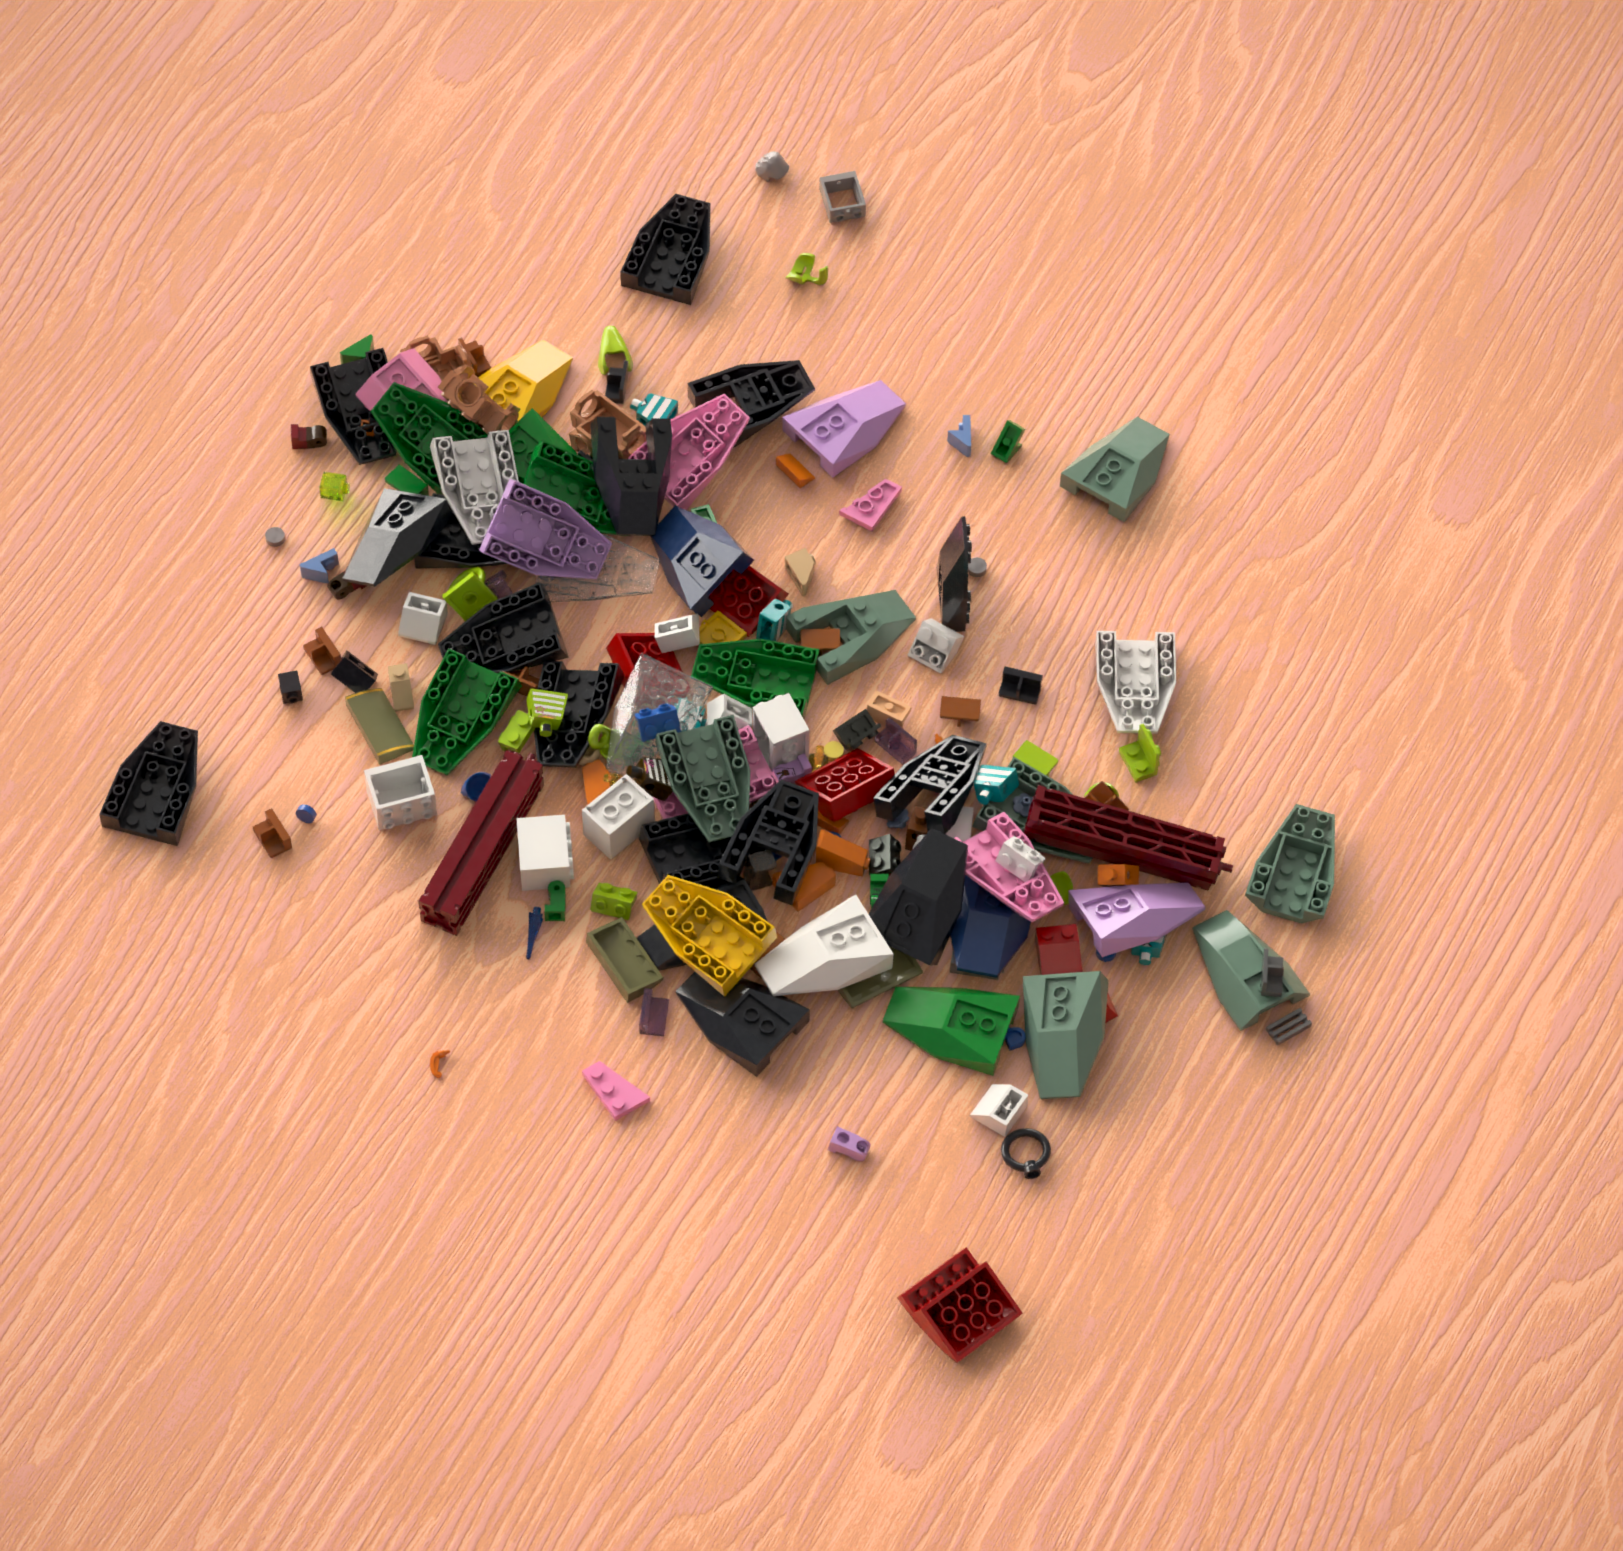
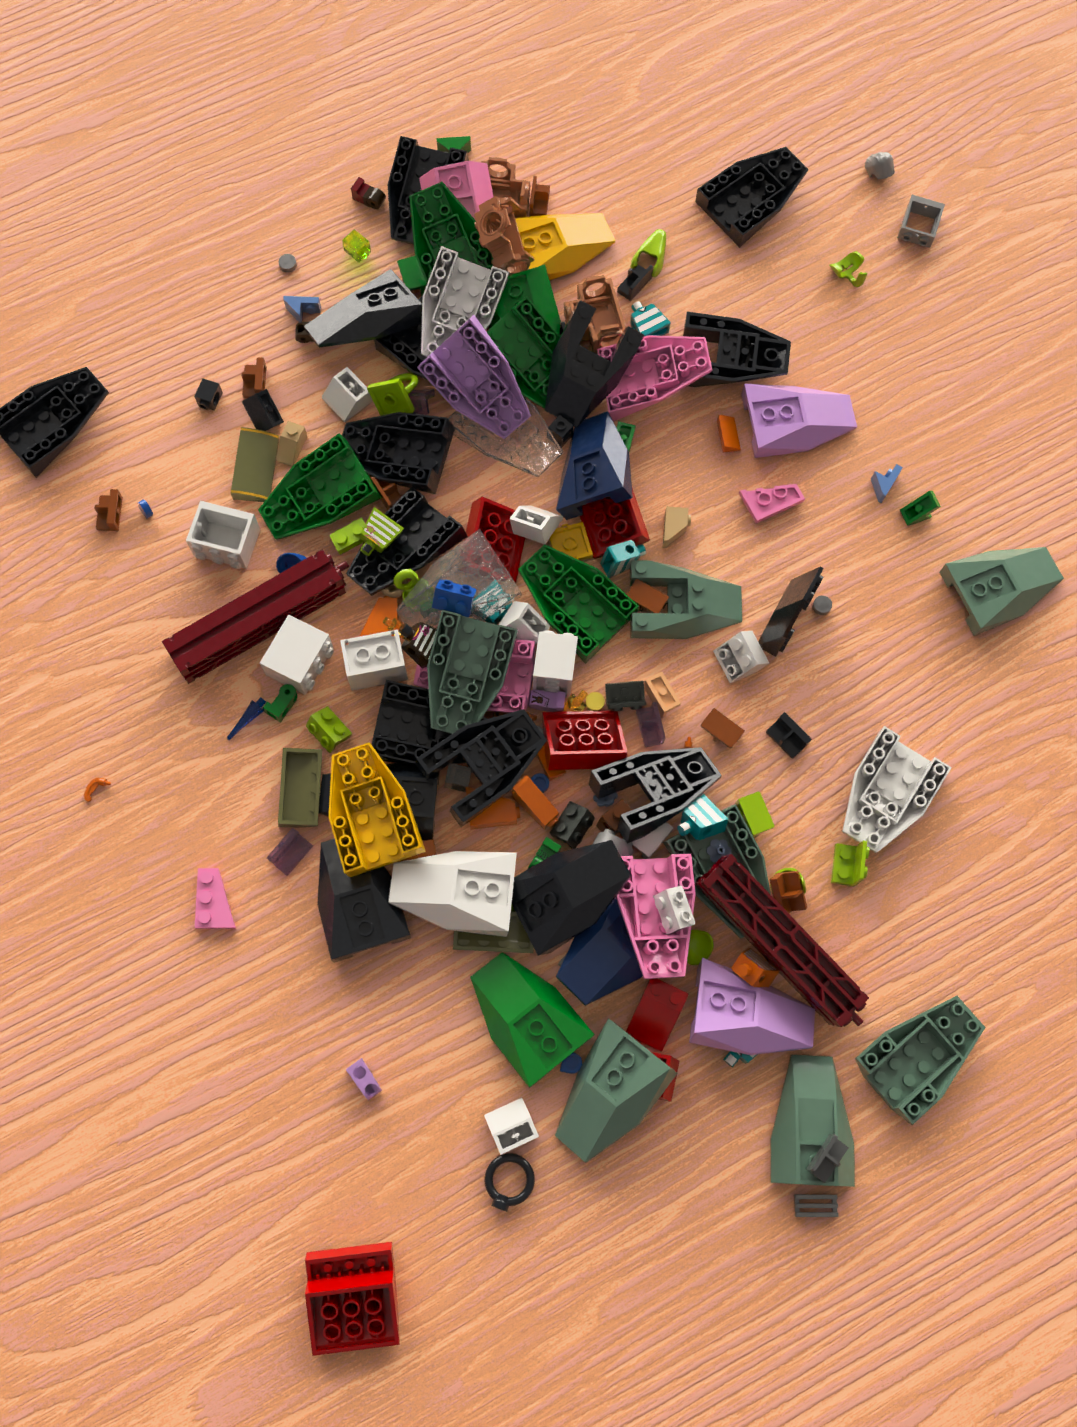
camera: 30 degrees right, 15 degrees up
none -> black brick [548,415,574,448]

